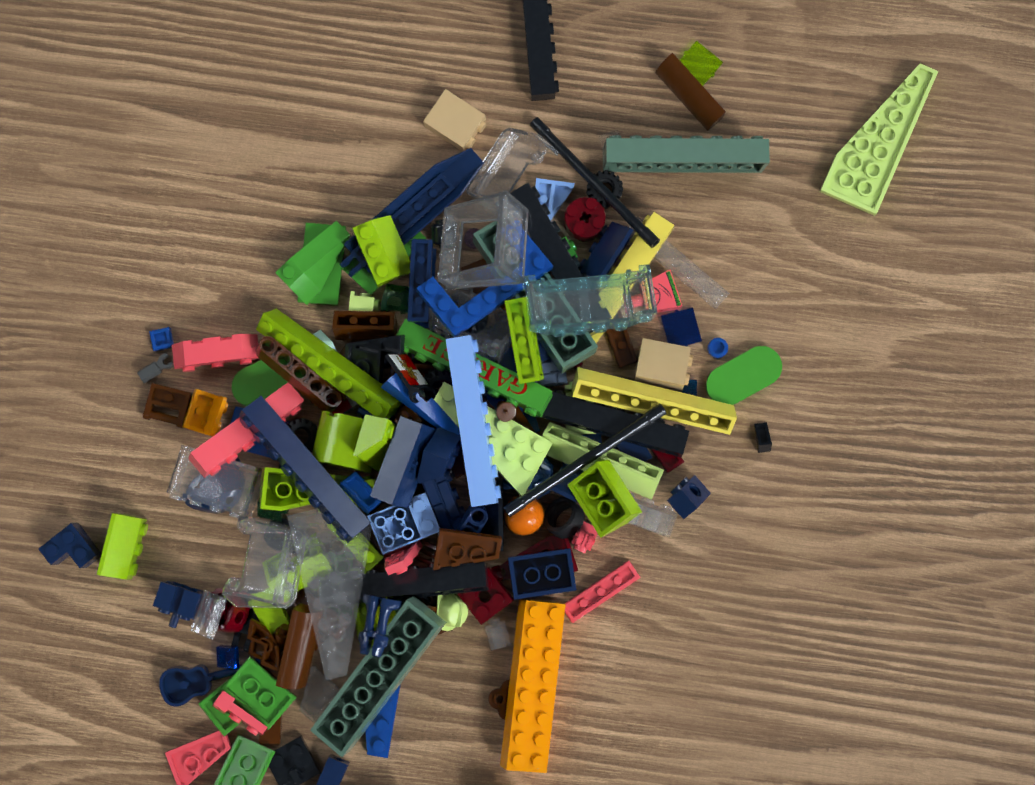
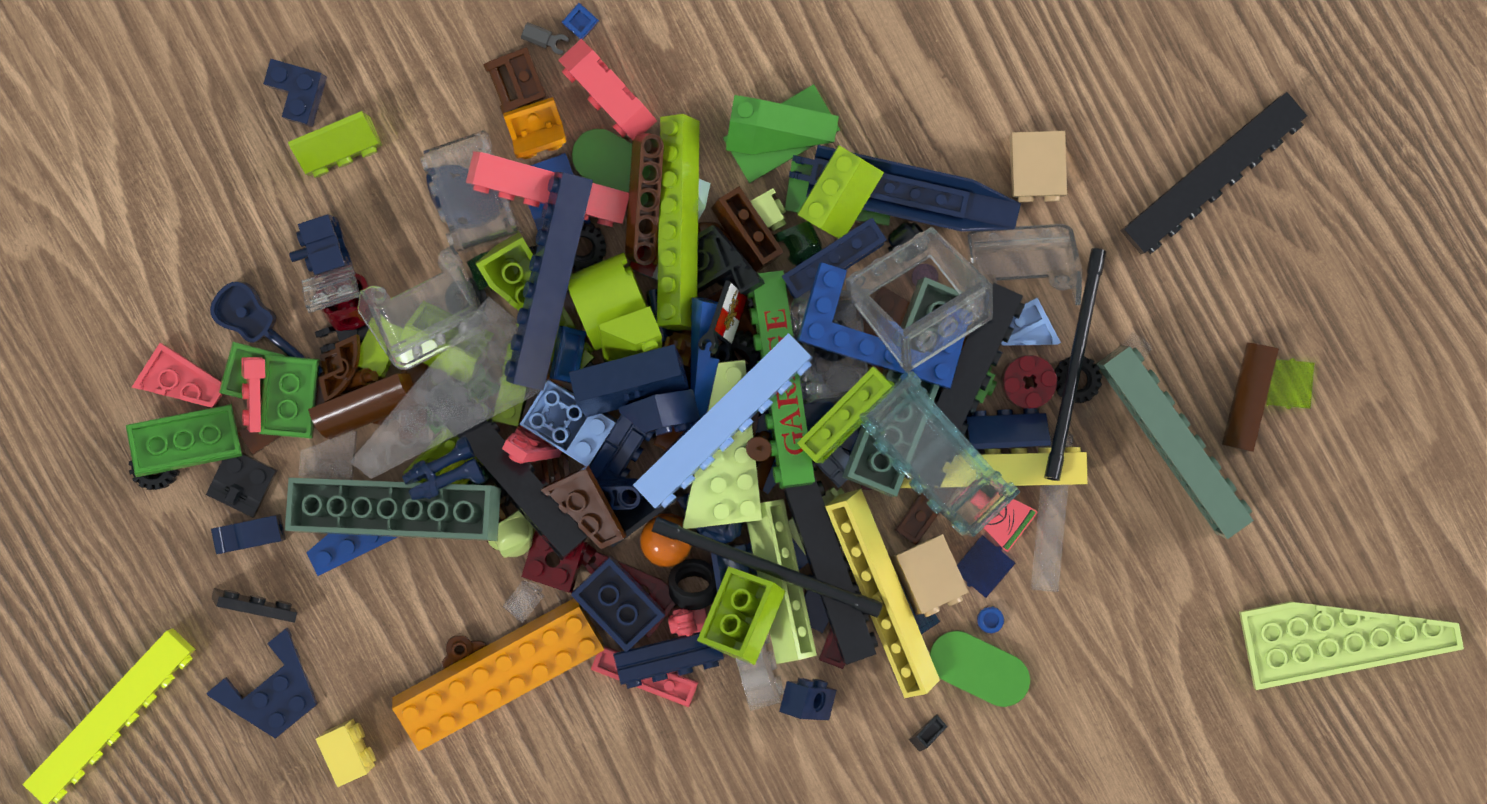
camera: 55 degrees right, 5 degrees up
clear blue plate [216,645,239,669] -> none
none -> dark blue brick [613,632,724,689]

